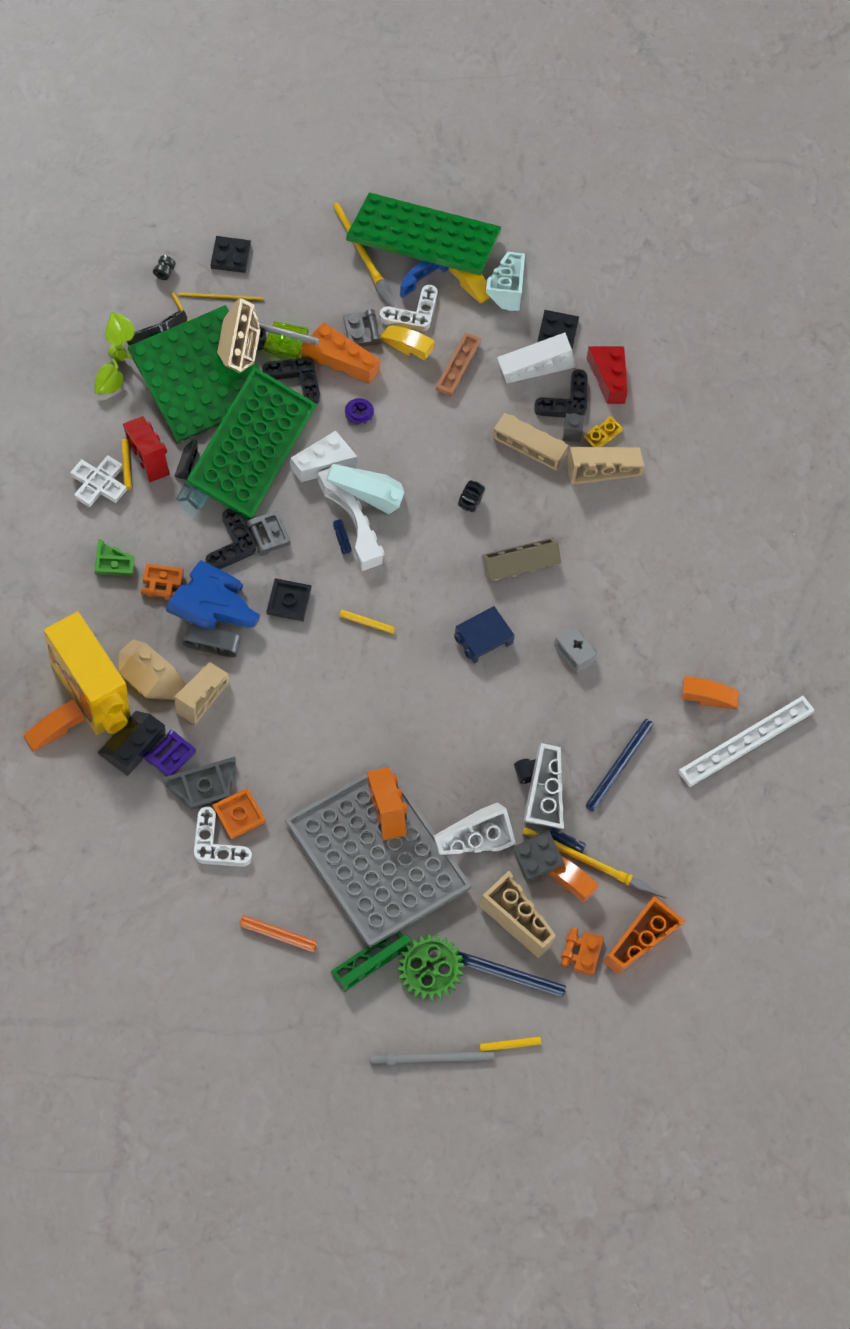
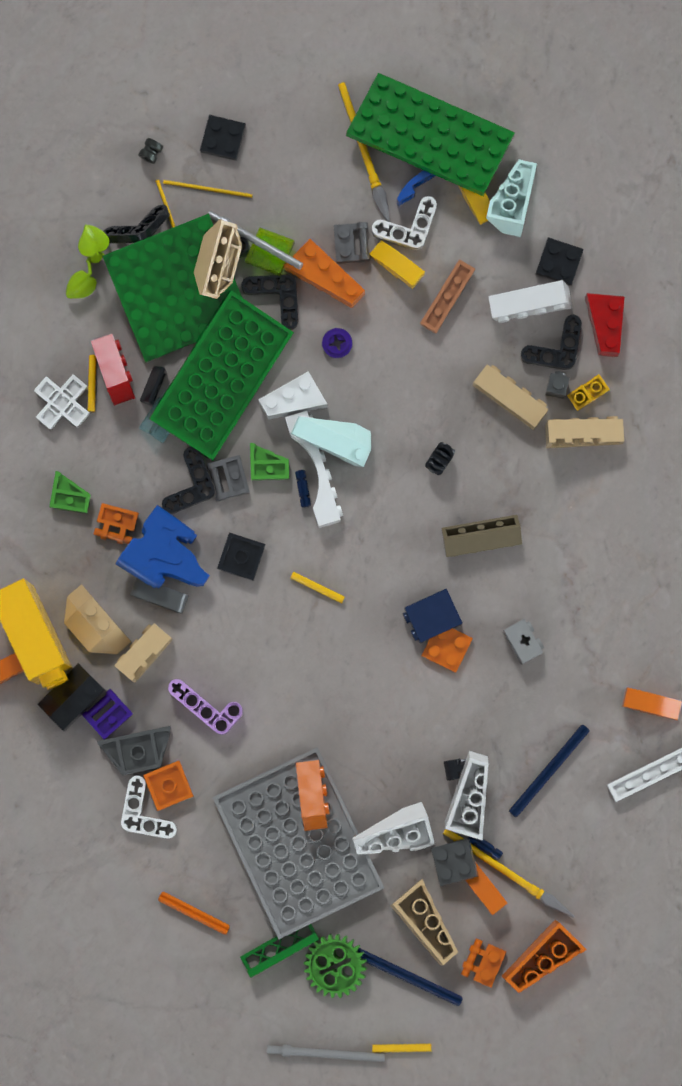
camera: 15 degrees right, 20 degrees up
none -> lavender beam [168,679,243,735]
none -> bright green wing [250,443,289,480]
none -> orange plate [421,628,473,673]

